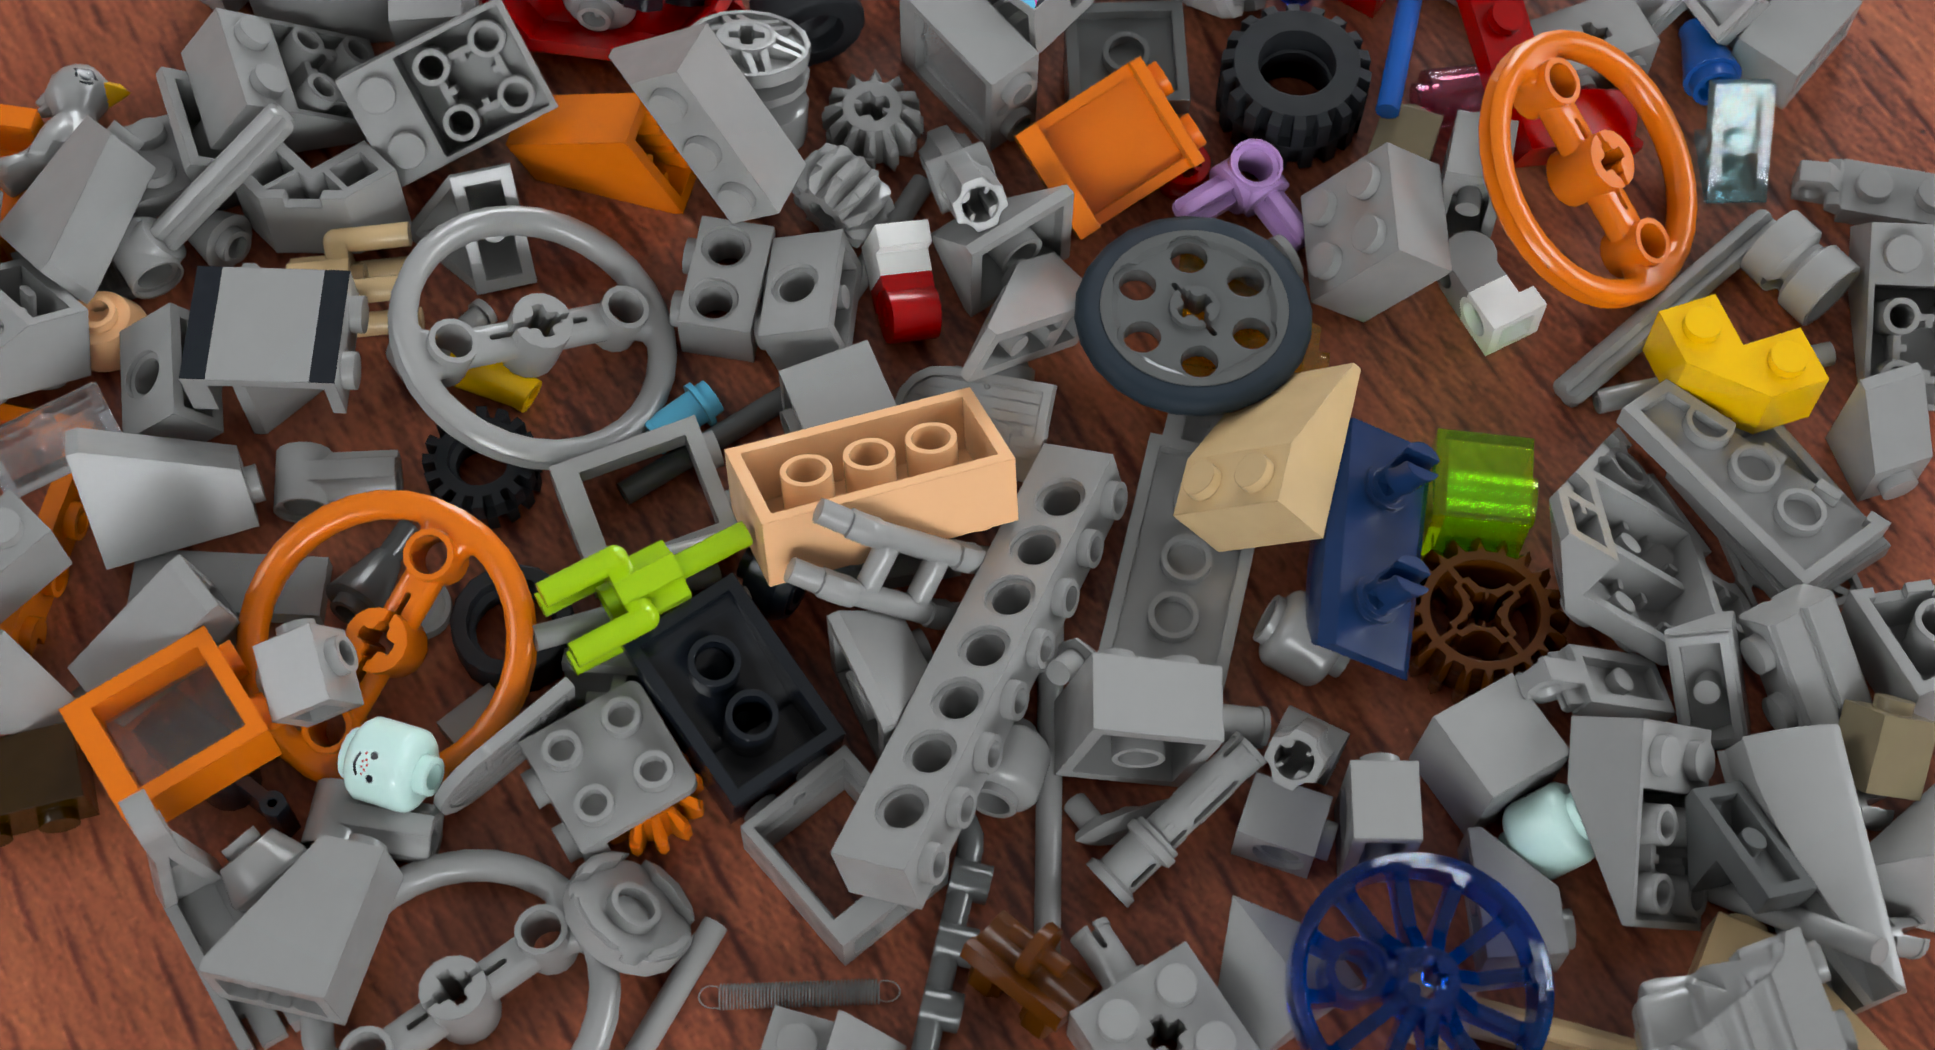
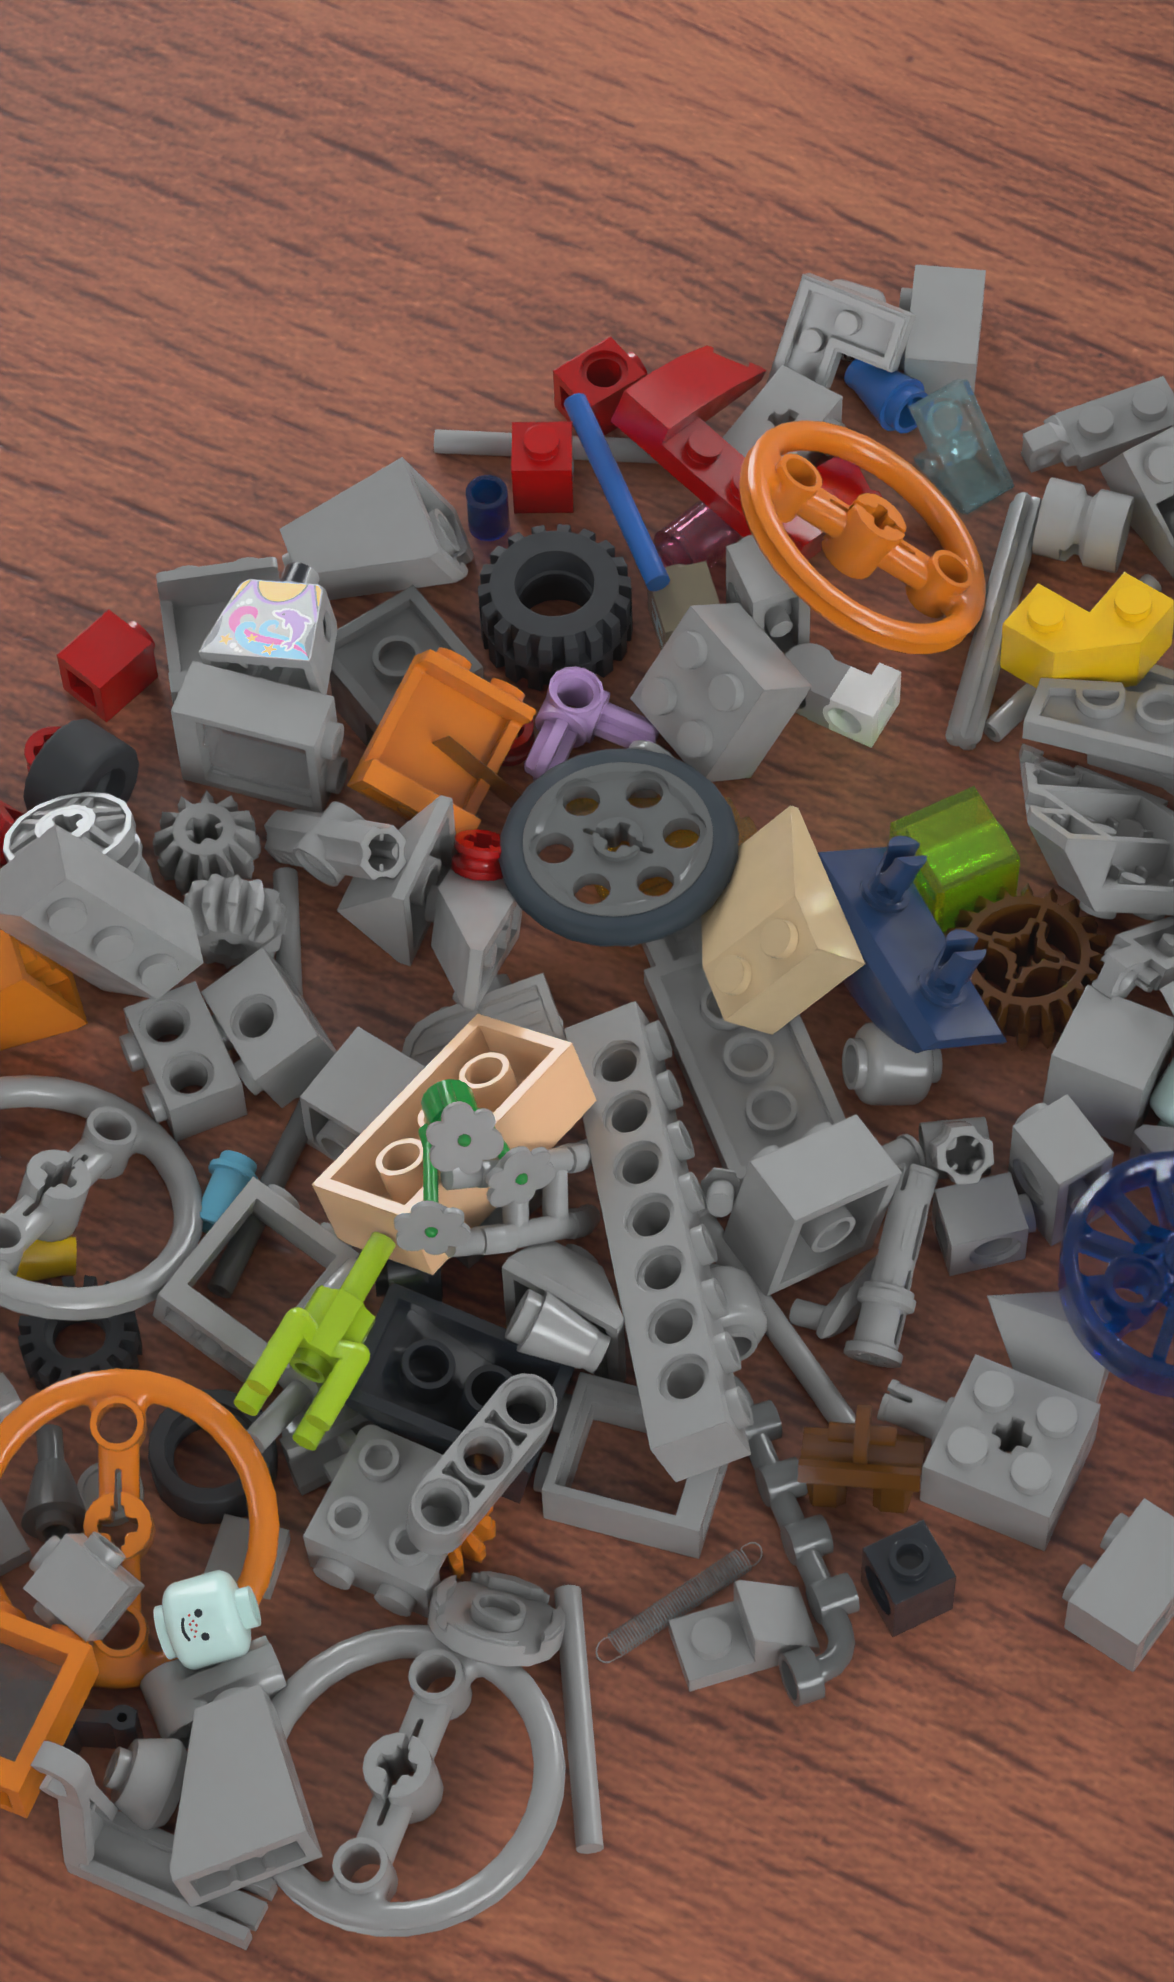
camera: 30 degrees left, 5 degrees down
light grey window [433,677,577,815] -> none
leg [861,219,942,344] -> none
none -> light grey plant [394,1079,556,1255]
none -> light grey beam [406,1373,557,1555]
none -> reddish brown sticker [432,736,521,808]
none -> red bush [451,829,503,881]
none -> light grey cone [505,1289,611,1373]

